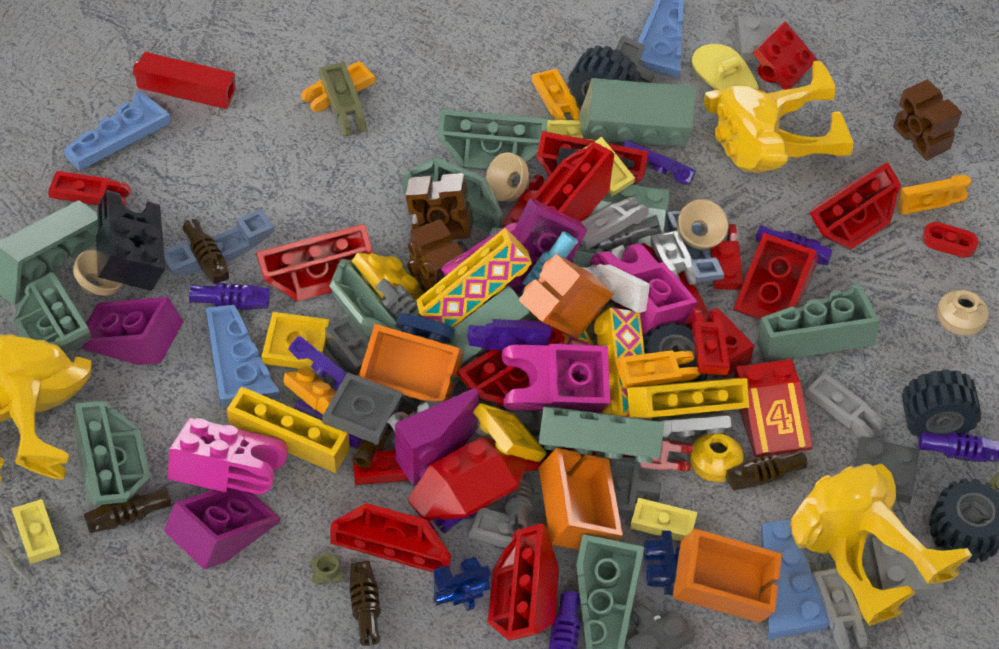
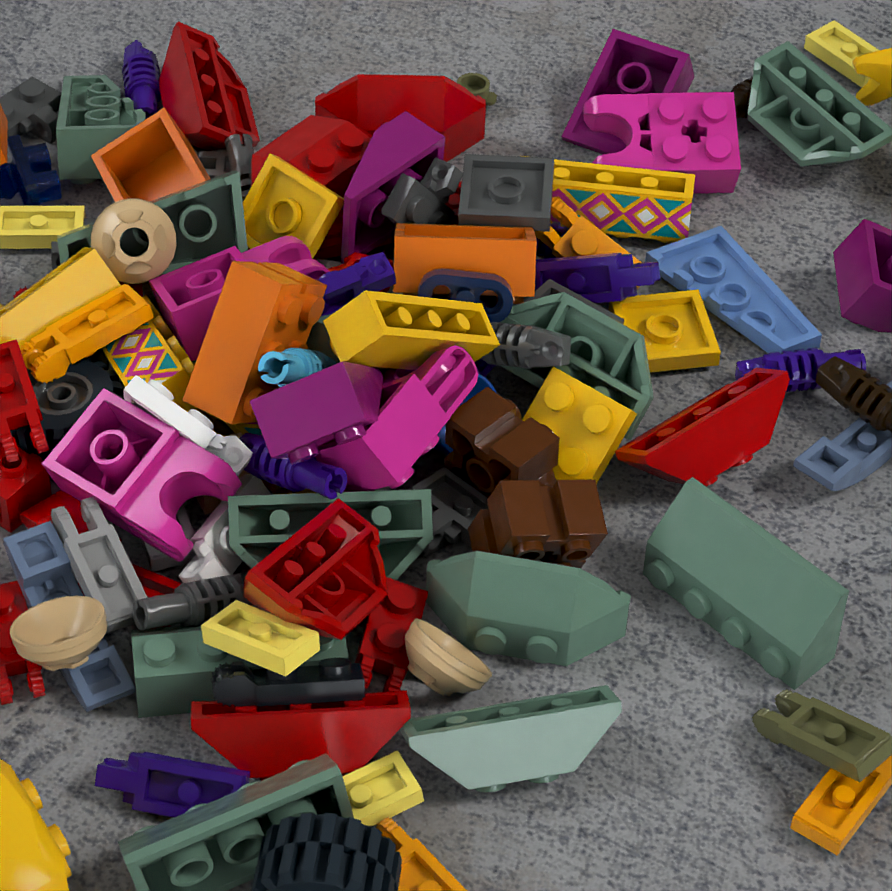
camera: 165 degrees right, 5 degrees down
dark brown hinge [349,561,381,646] -> none
clear blue hips [433,557,491,611] -> none
light grey hinge [581,196,649,250] -> none
none -> tan piece [91,198,177,284]
none -> sand green slope [643,477,849,690]

